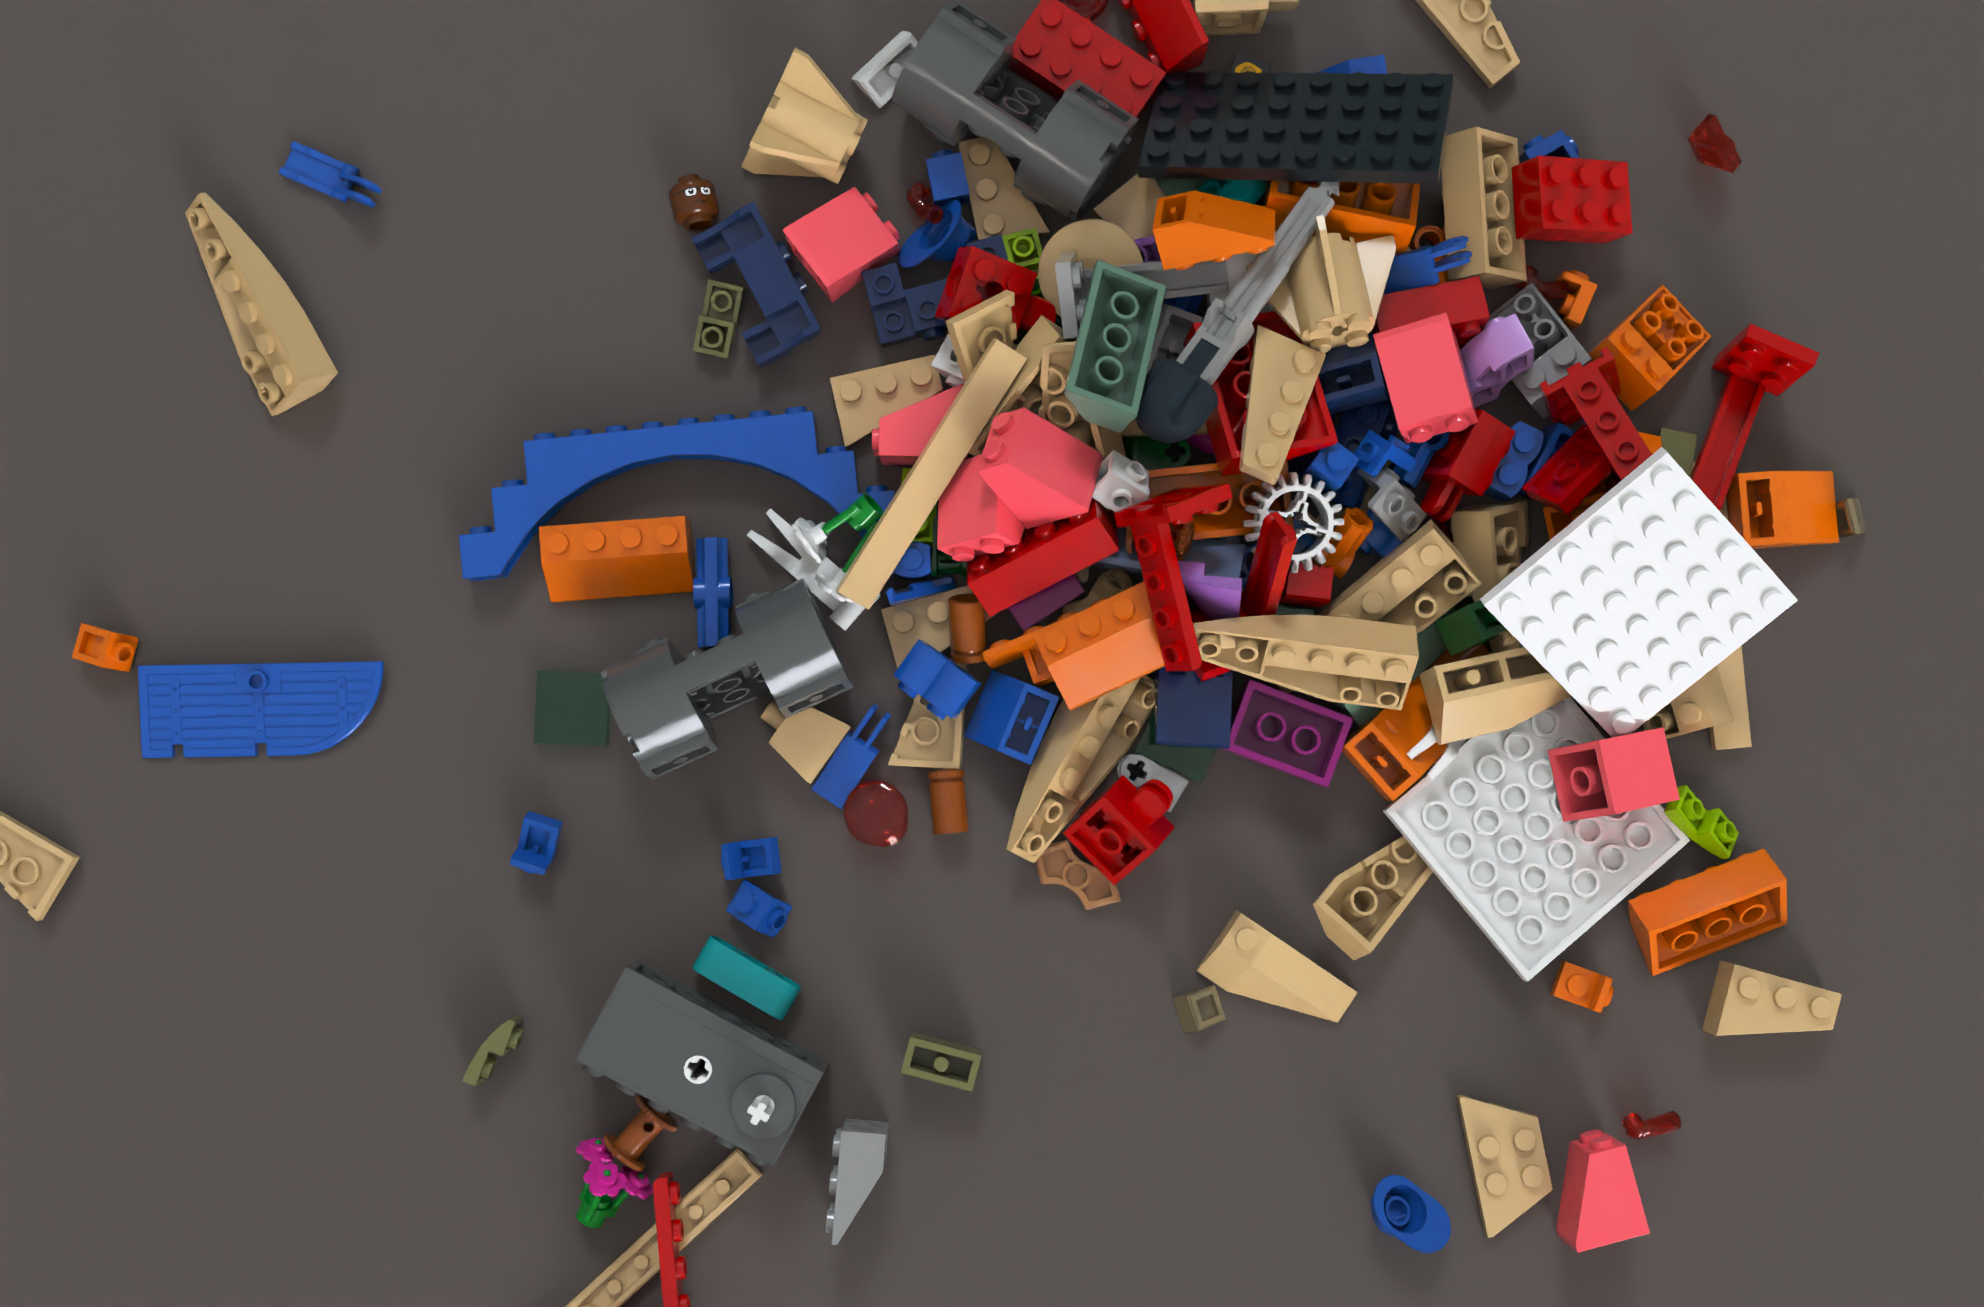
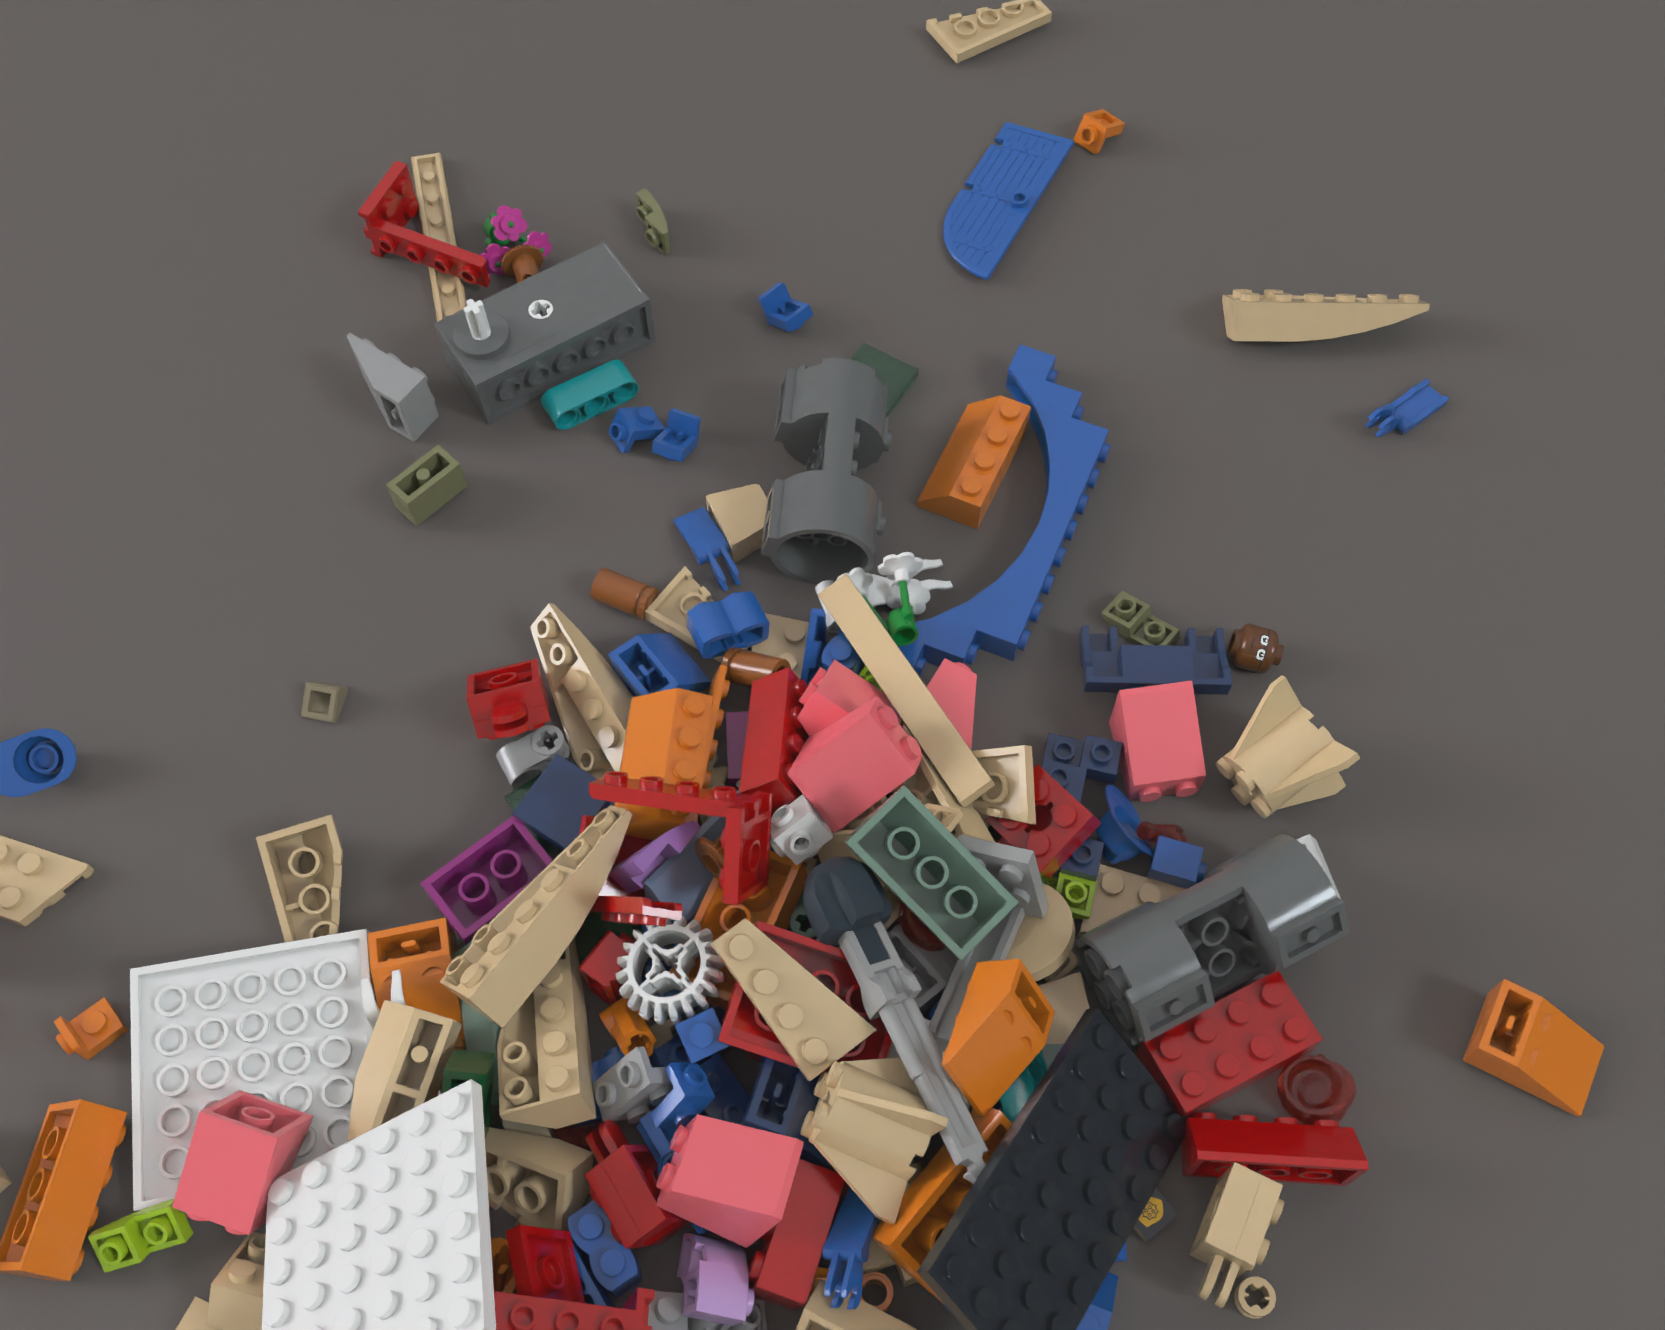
camera: 120 degrees right, 25 degrees down
blue piece [693,537,733,648] -> none
tan wing [830,354,943,449] -> none
clear red piece [844,780,908,847] -> none
medium nougat tile [1035,839,1121,910] -> none
tan wedge [1196,910,1358,1023] -> none

